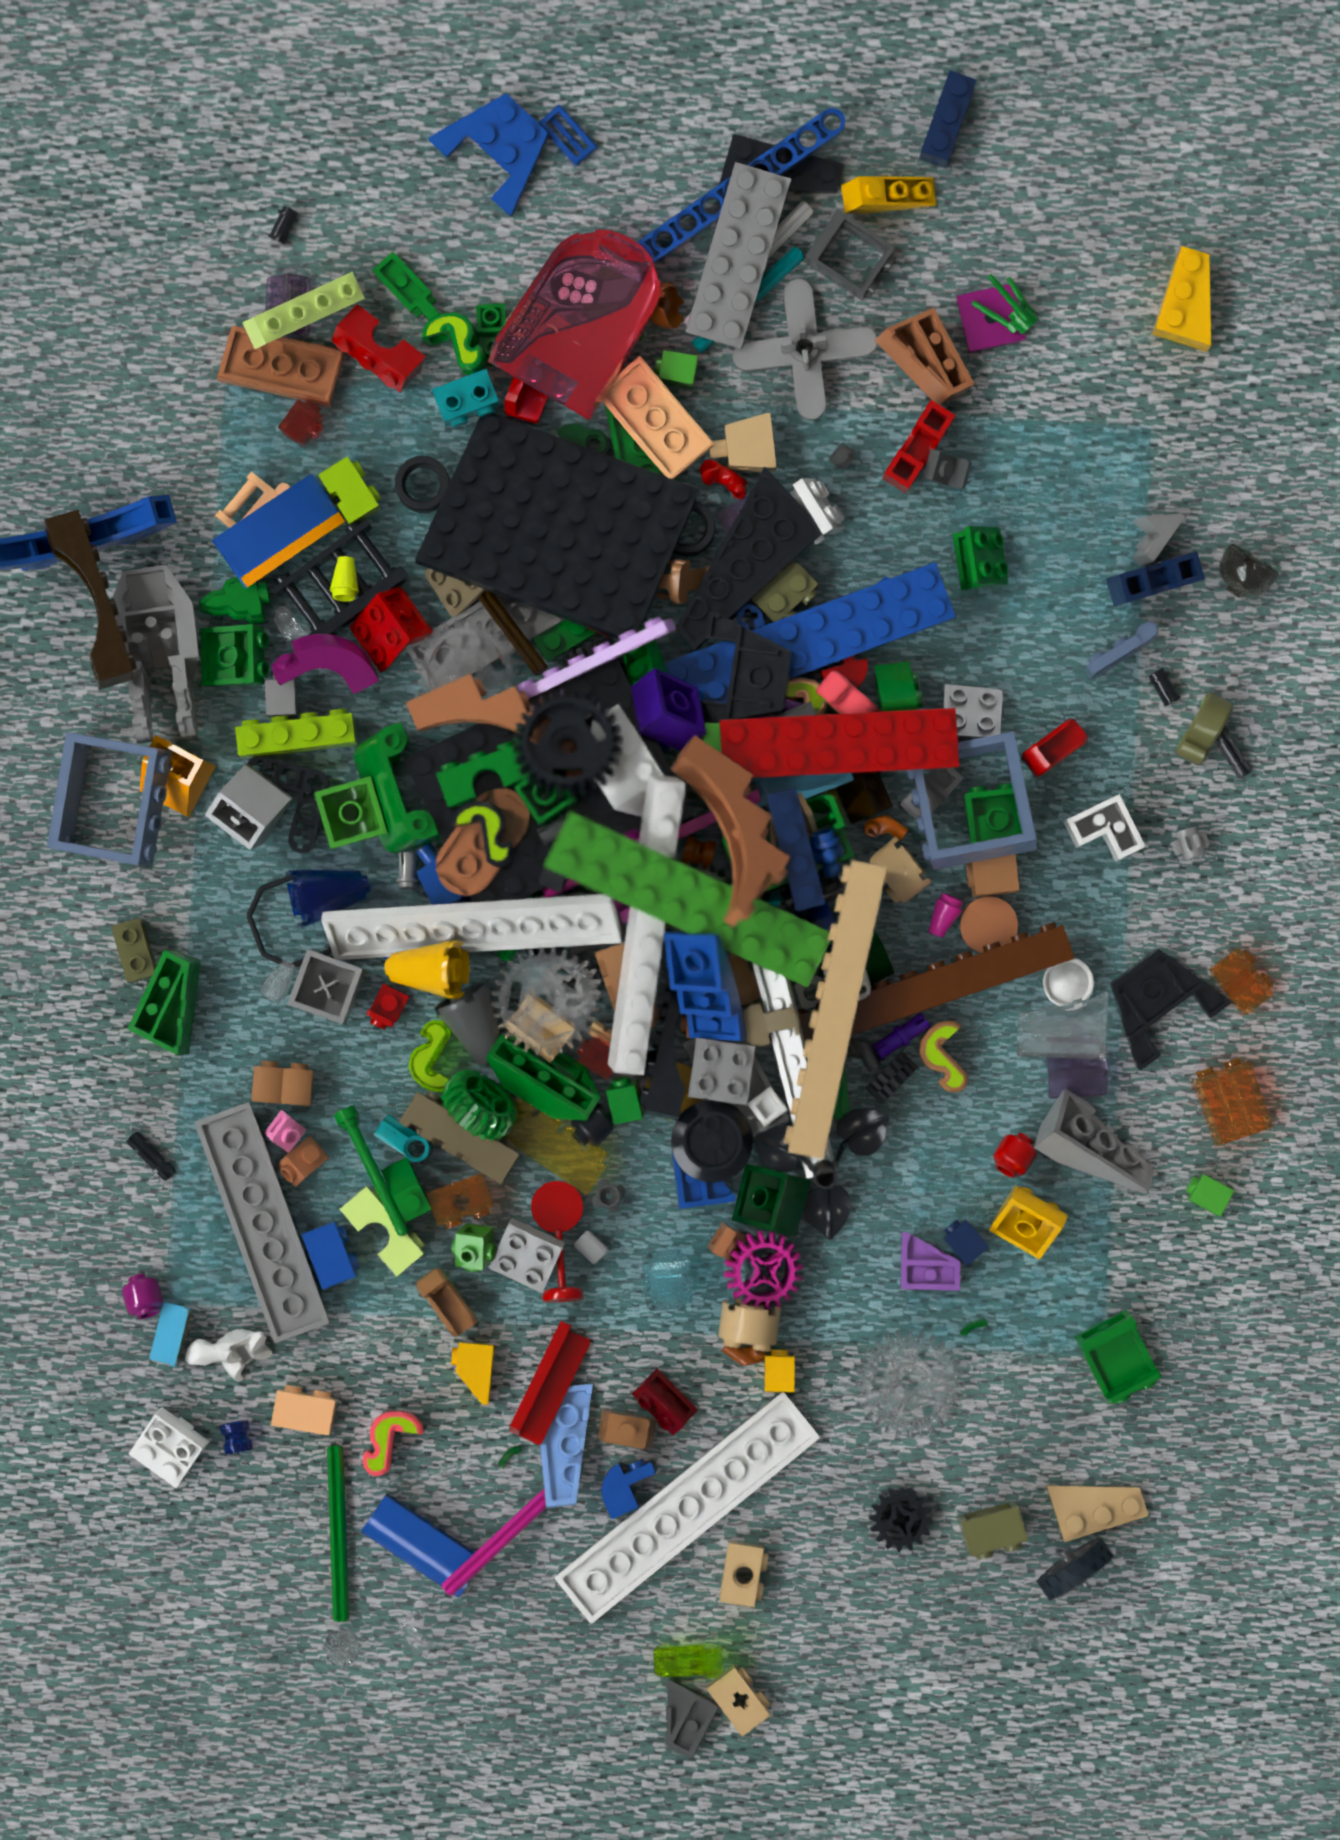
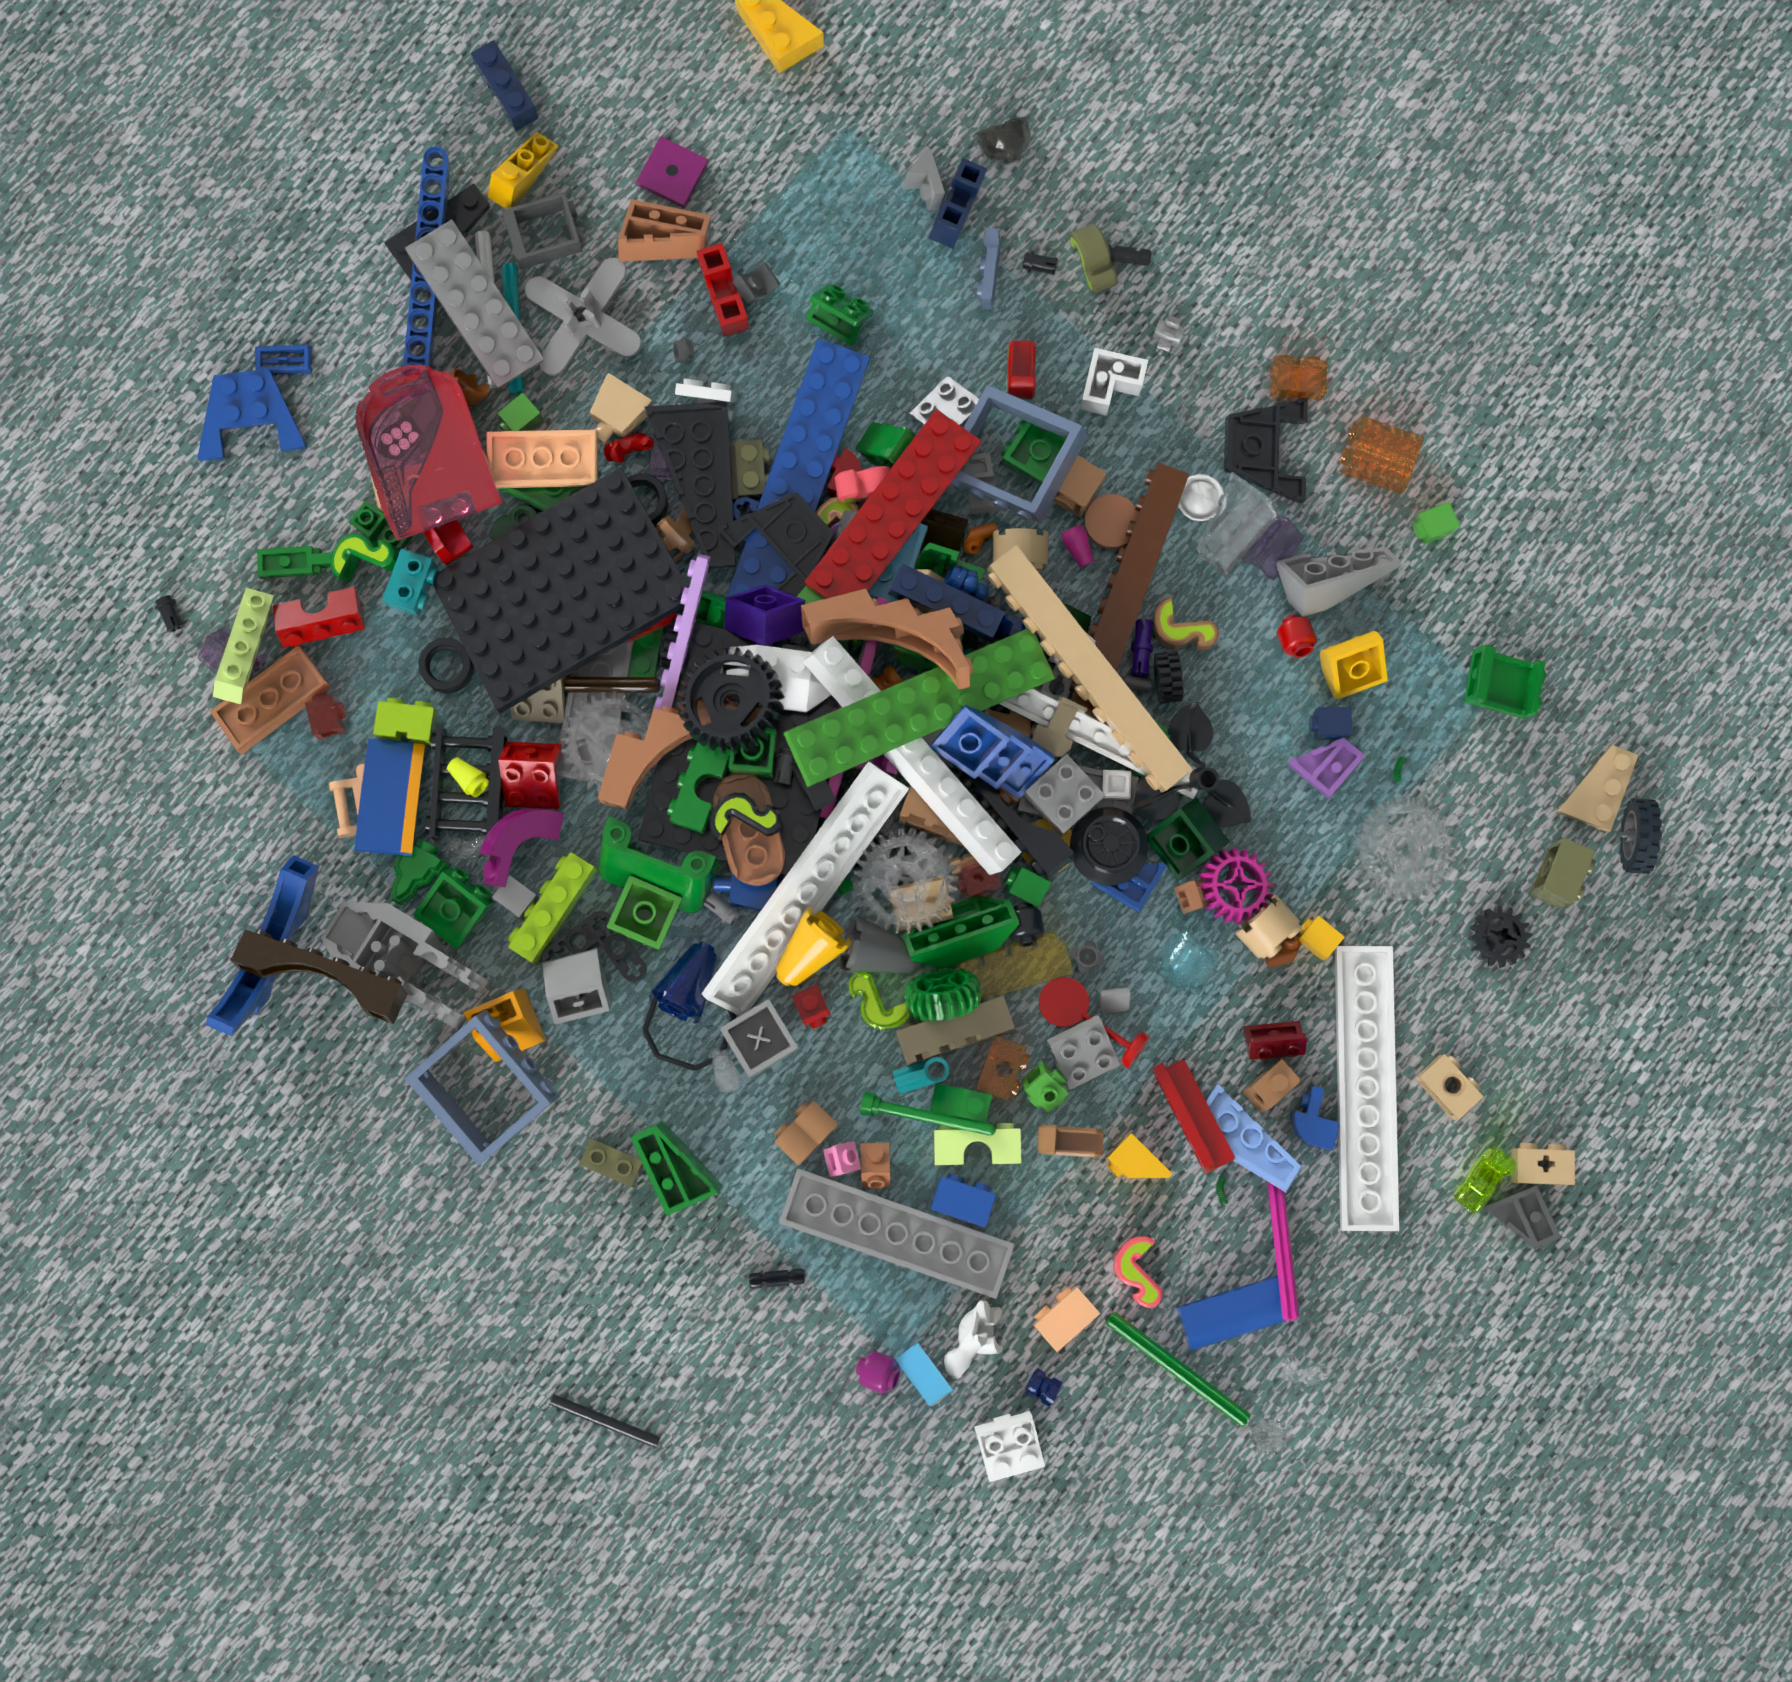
camera: 55 degrees left, 5 degrees down
green plant [972,274,1038,335] -> none

